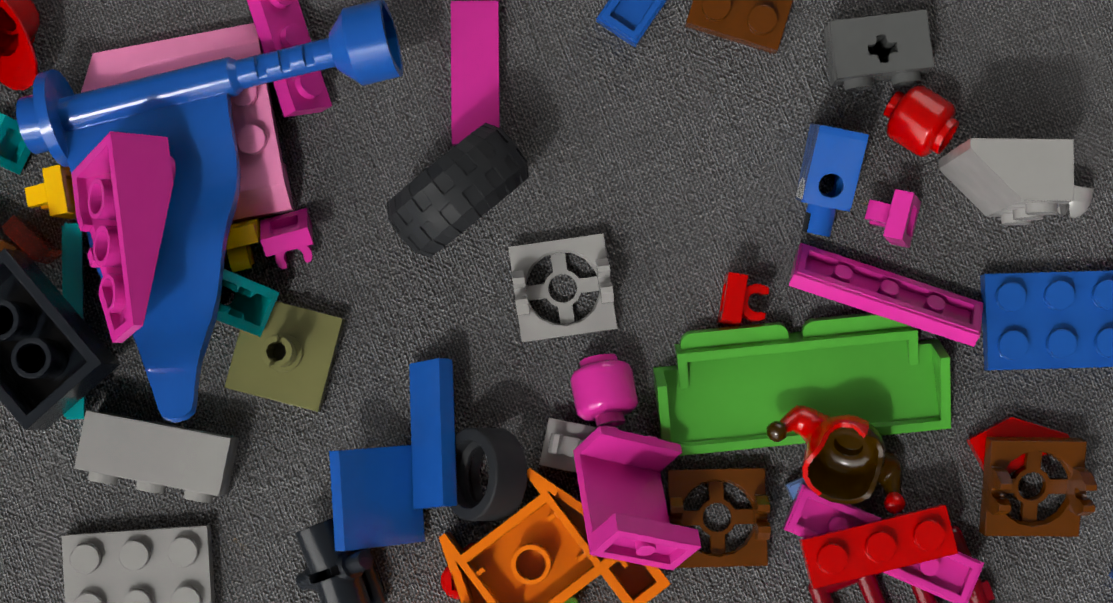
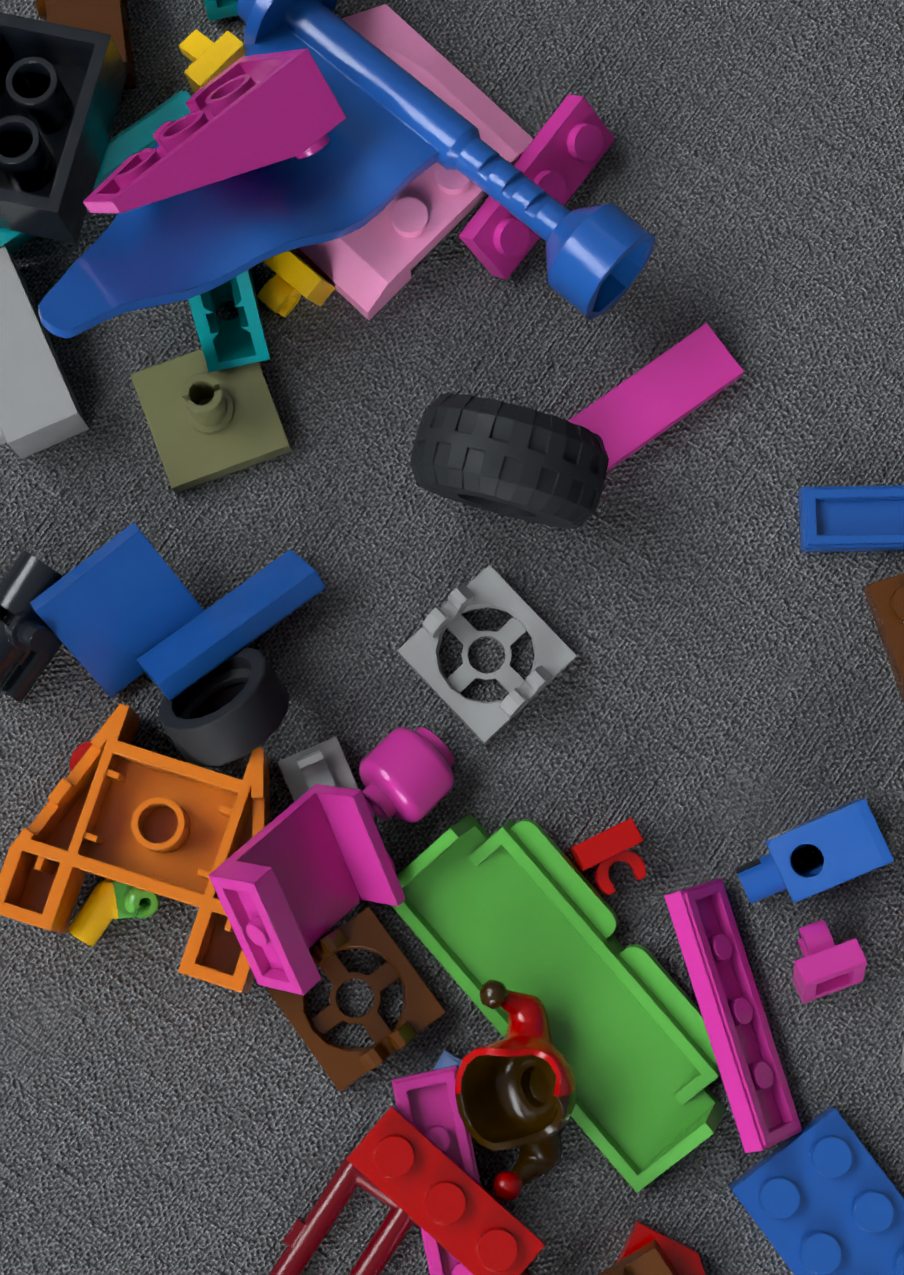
camera: 55 degrees right, 5 degrees down
clear red tile [2,215,62,264] -> none
dark pink tile [260,208,313,270] -> none

